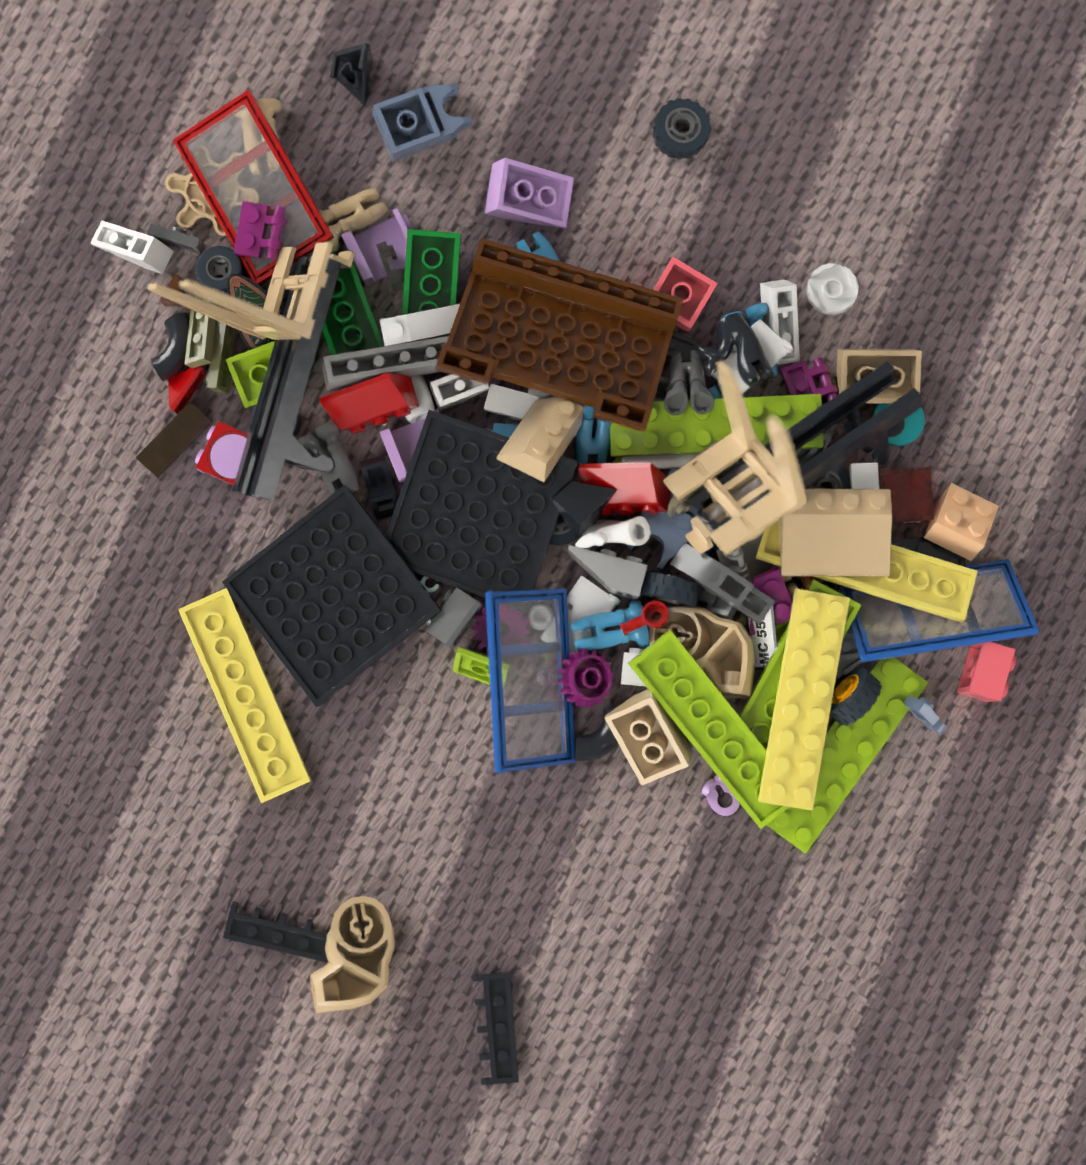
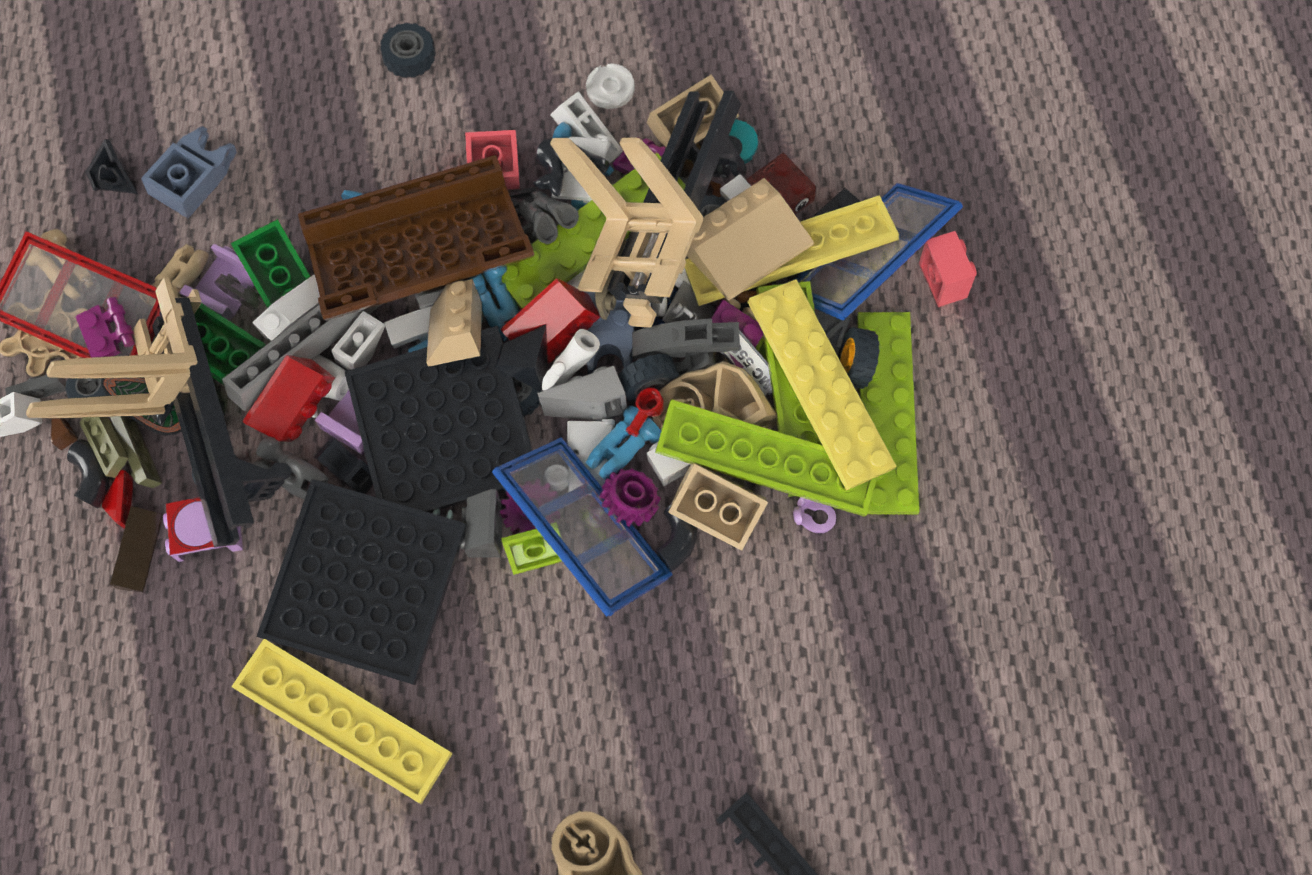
camera: 30 degrees left, 15 degrees down
lime slope [225,341,275,408] -> none
lavender slope [484,158,574,228] -> none
sand blue plate [903,695,947,735] -> none
light nougat brick [924,483,999,561] -> none

